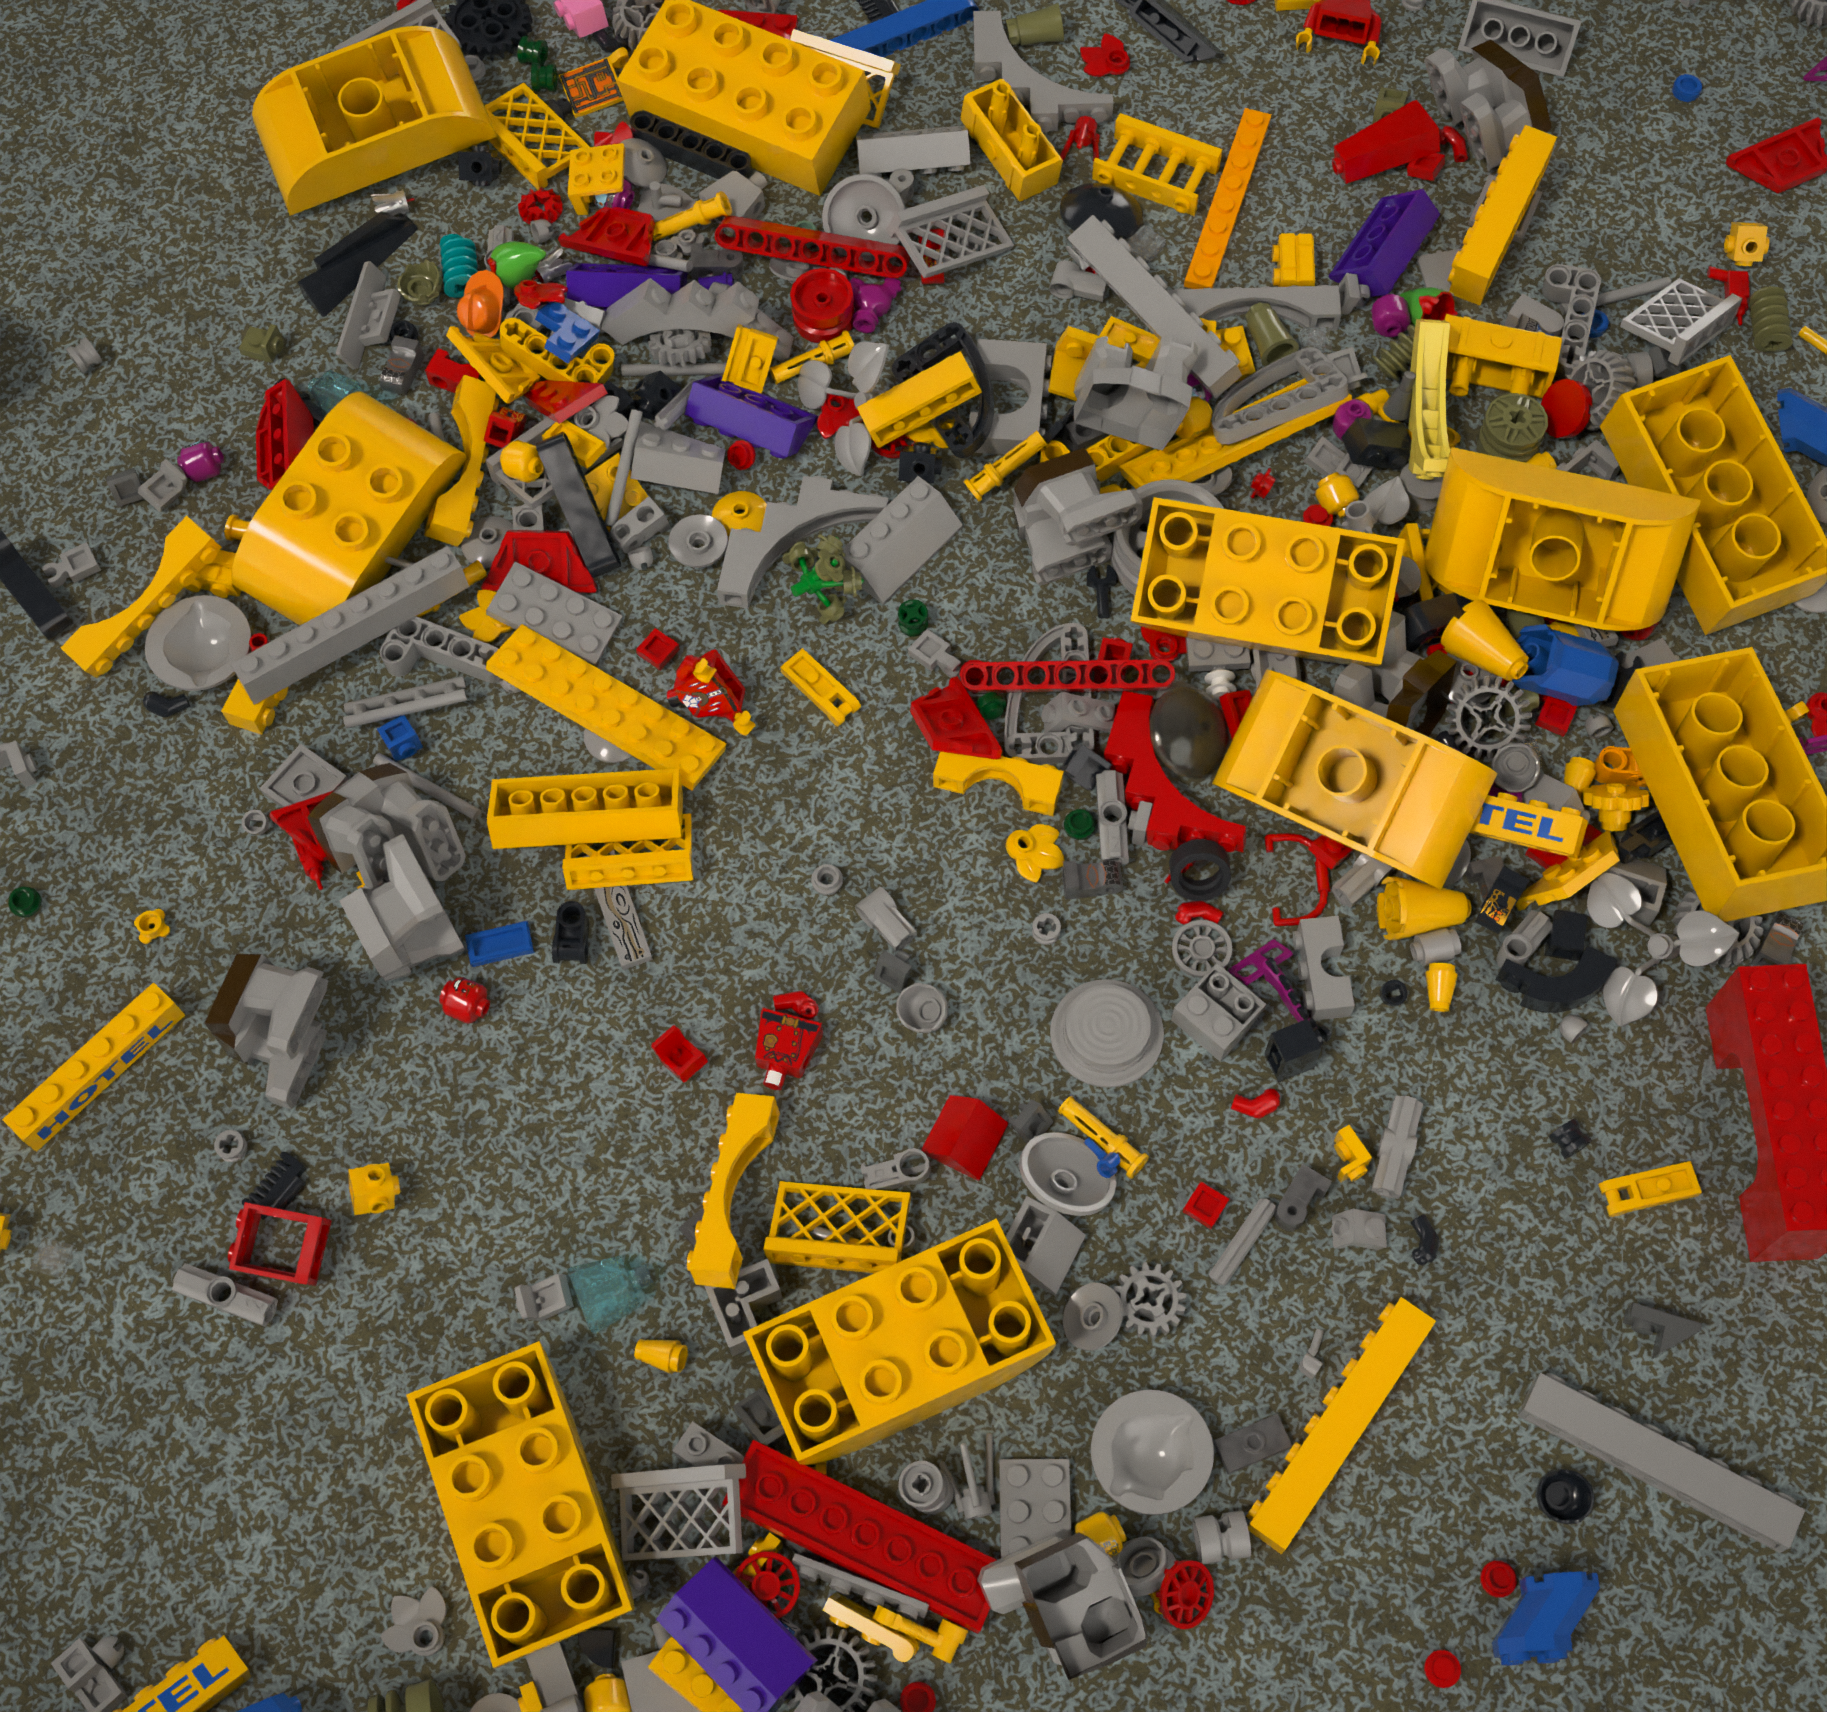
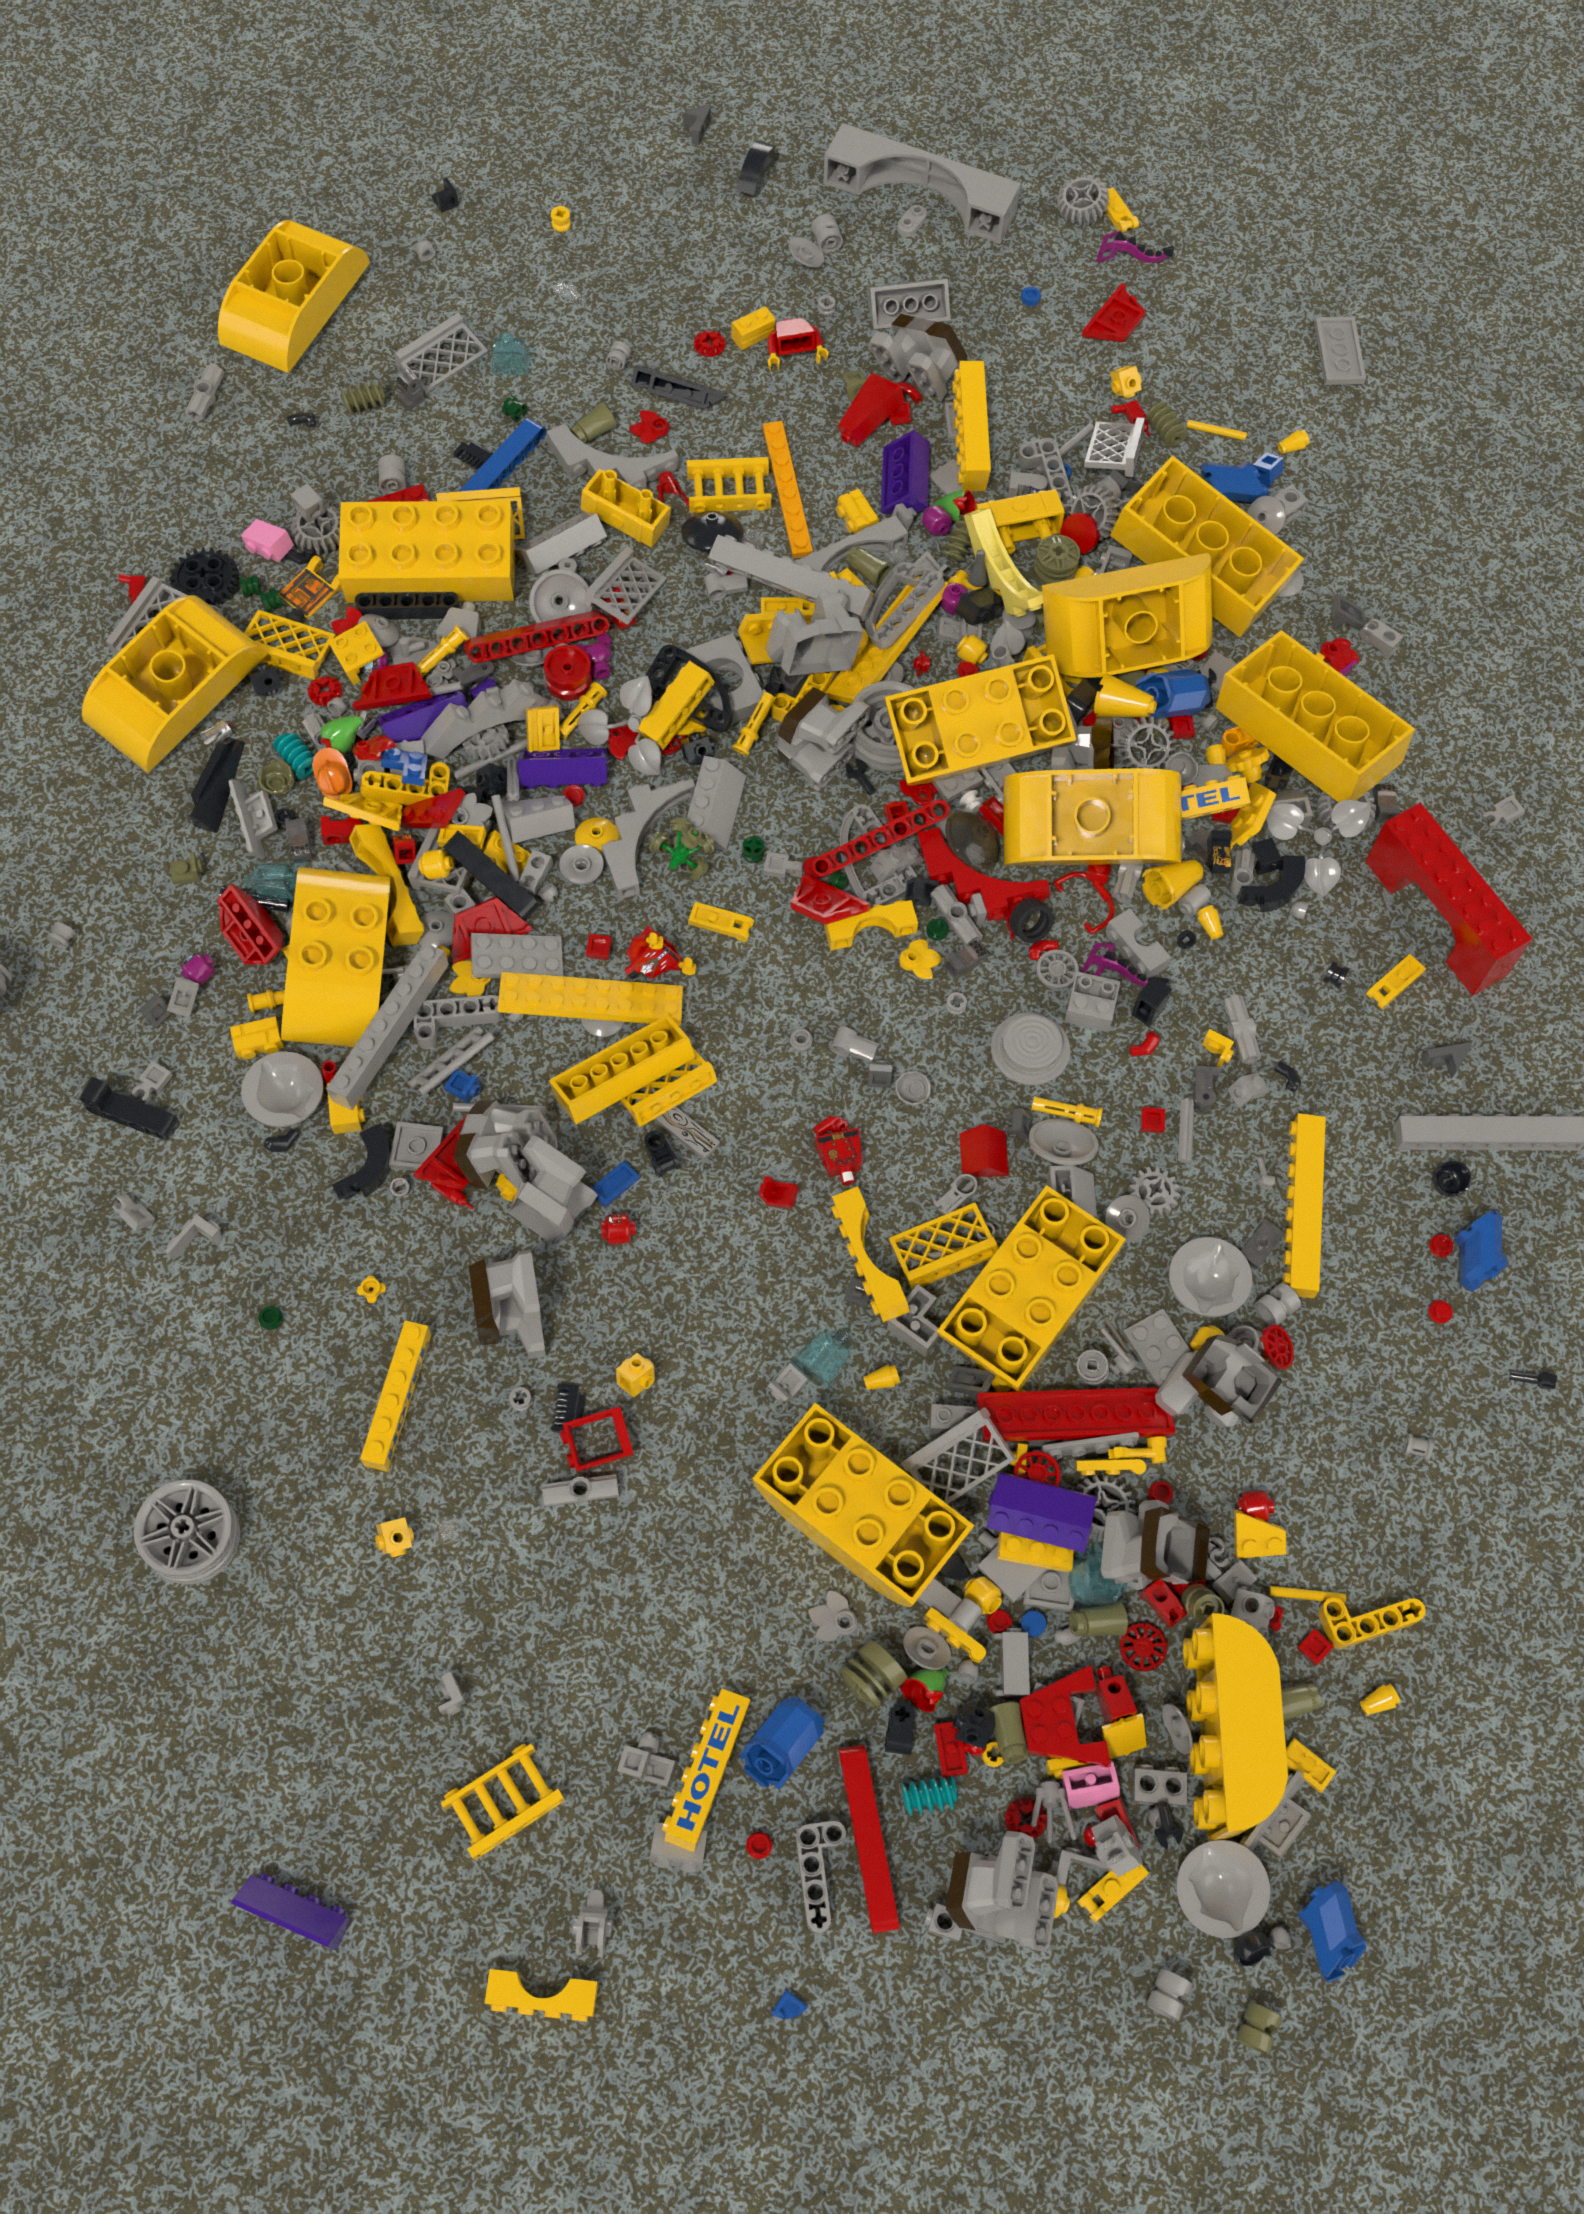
camera: 35 degrees left, 0 degrees up
yellow arch [61,515,222,678] -> none
blue hand [1084,1137,1120,1178] -> none
none -> black arch [332,1123,391,1200]

